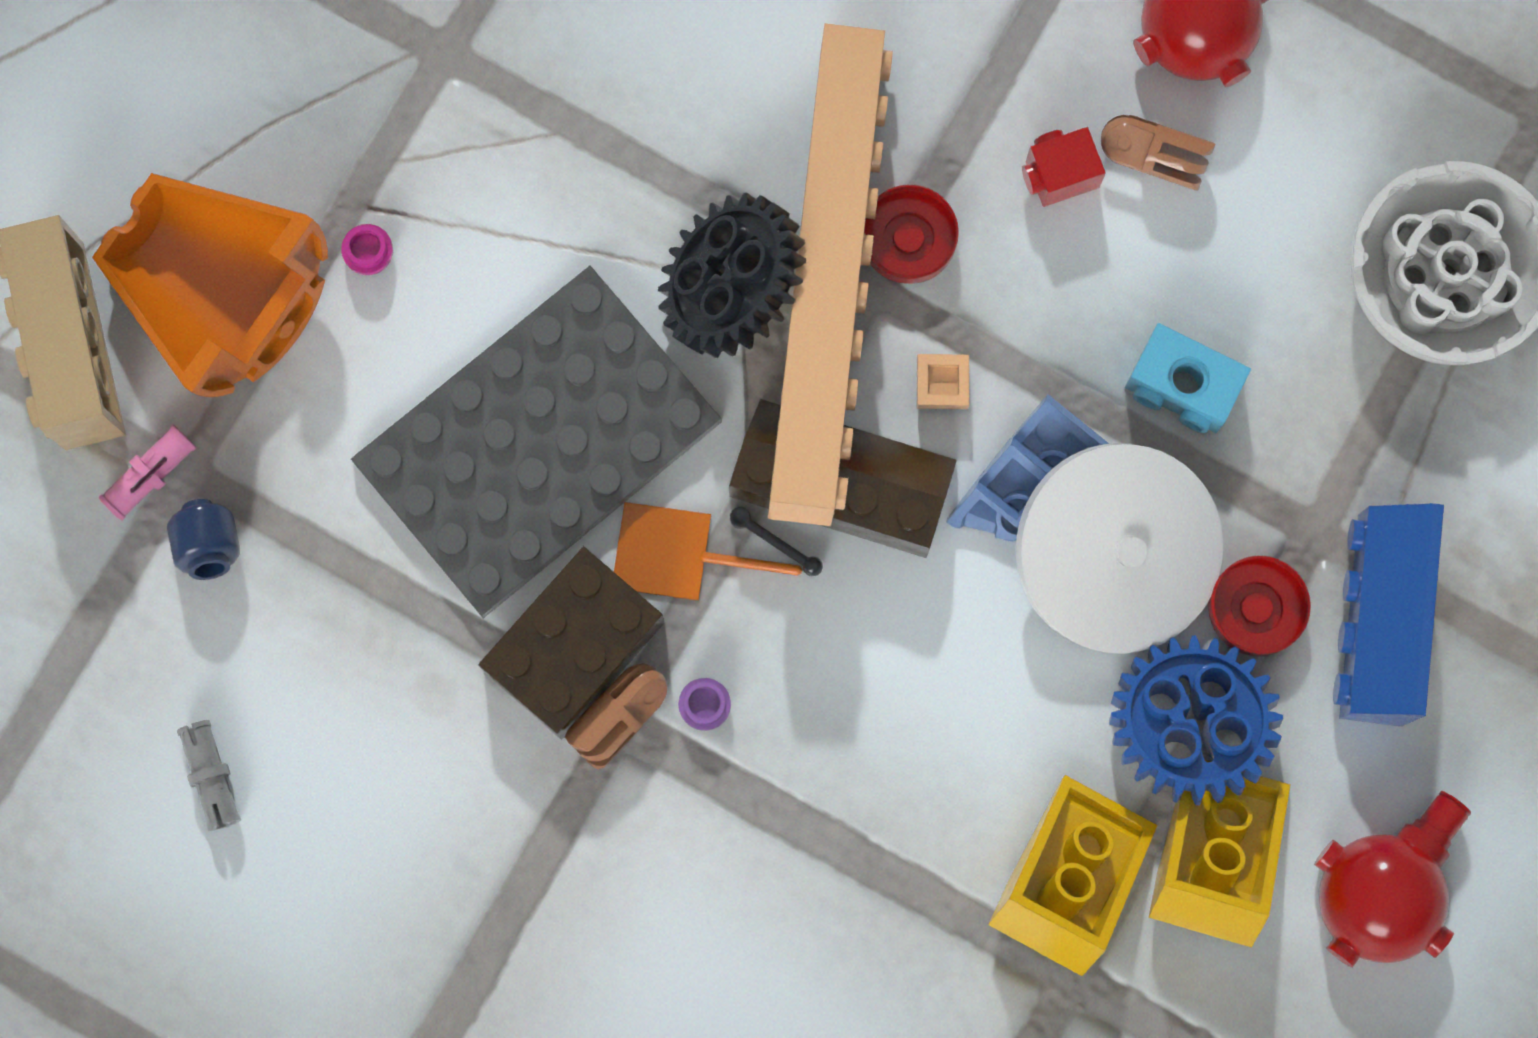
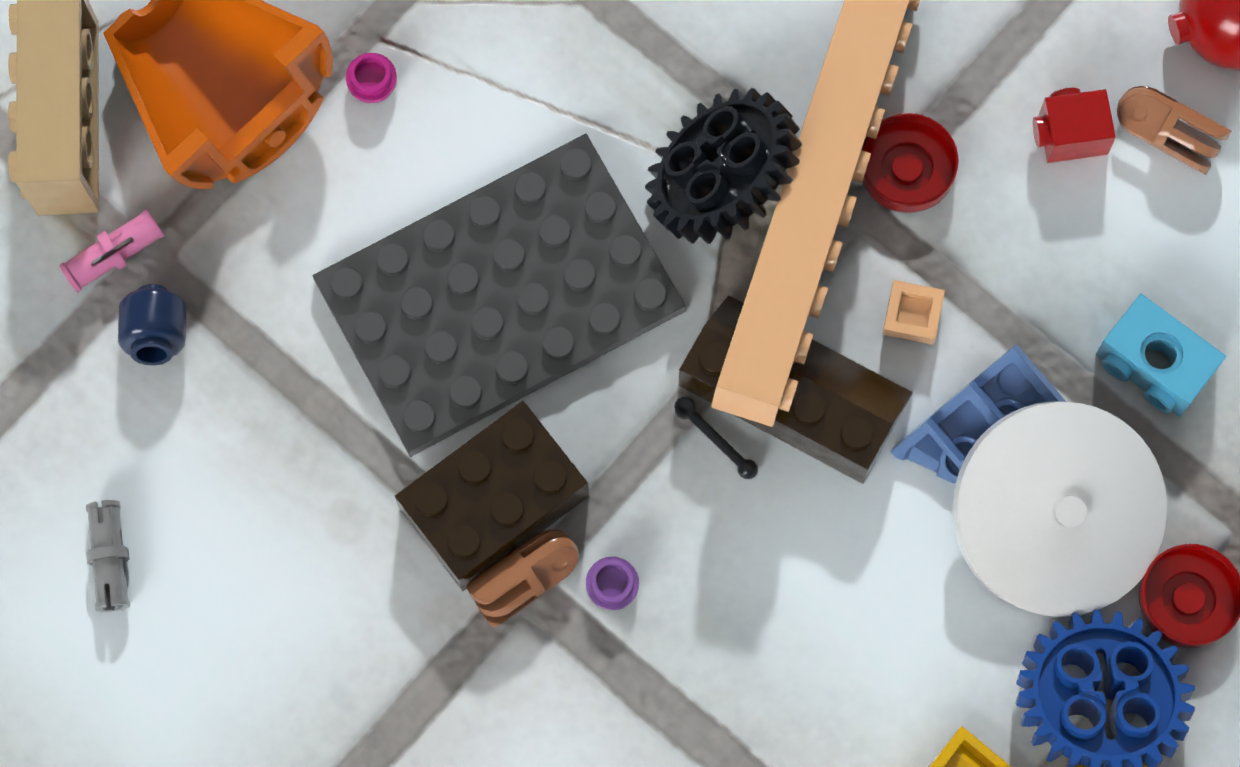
camera: 15 degrees right, 5 degrees down
orange piece [614,502,802,601] -> none

